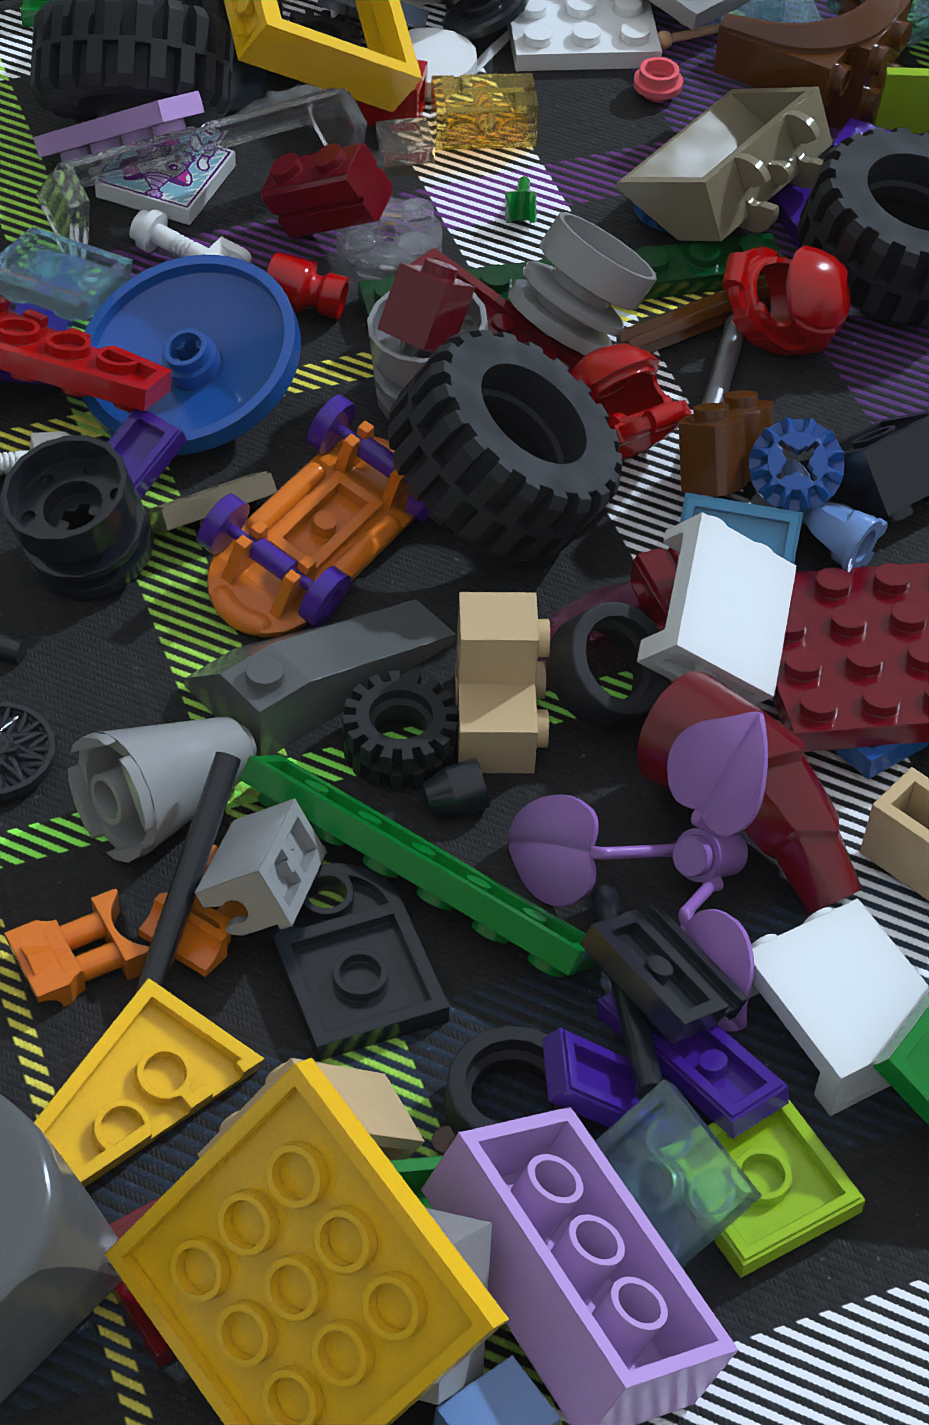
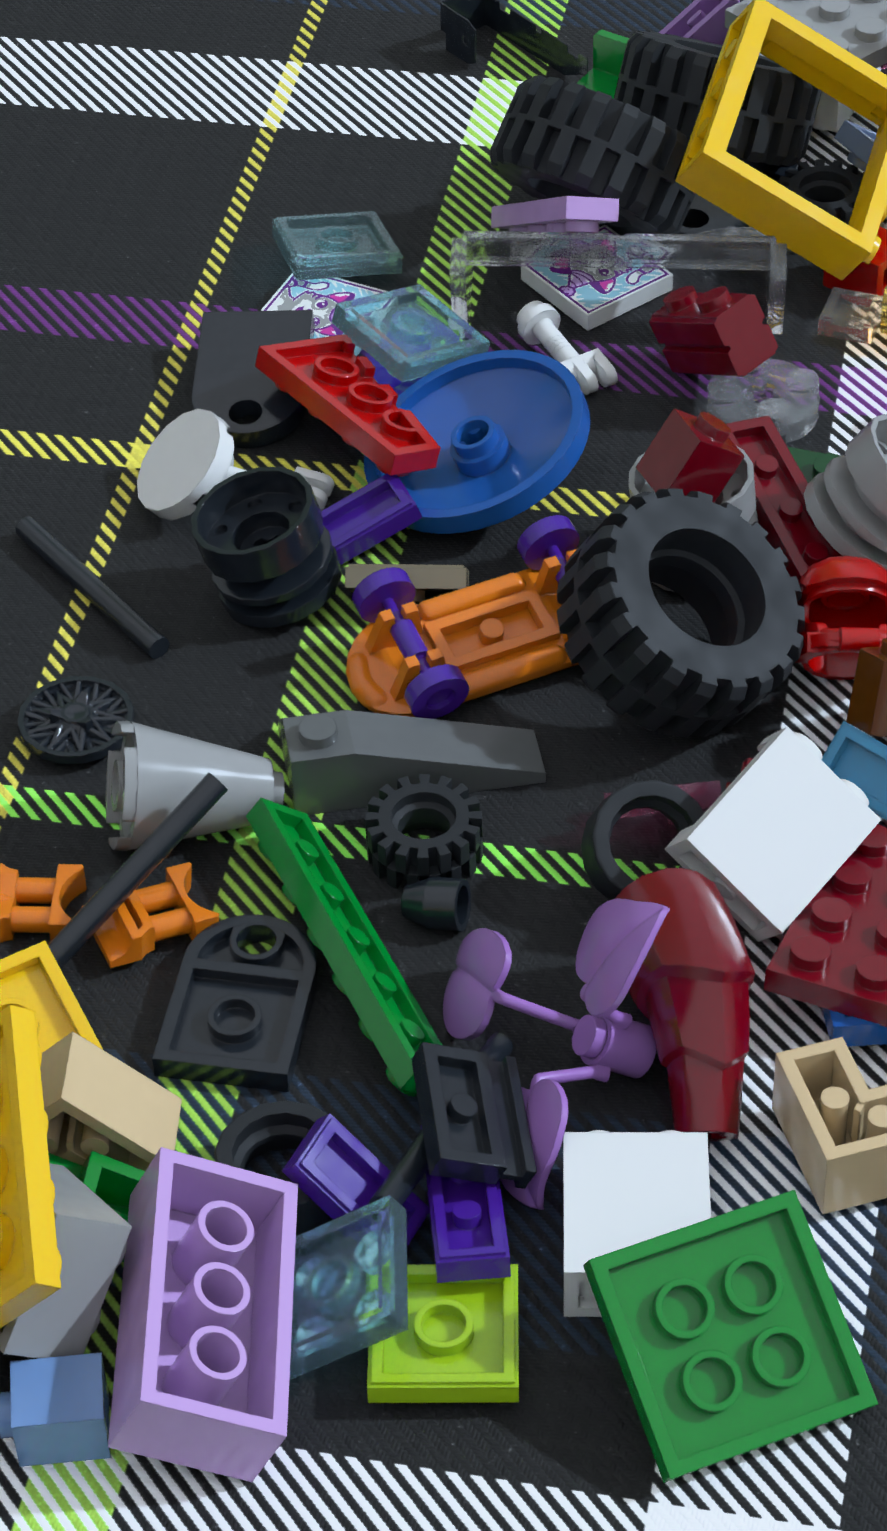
camera: 35 degrees right, 5 degrees down
light grey hinge [194,798,327,935] -> none
red piece [267,252,350,320] -> none
tan brick [455,592,550,773] -> none

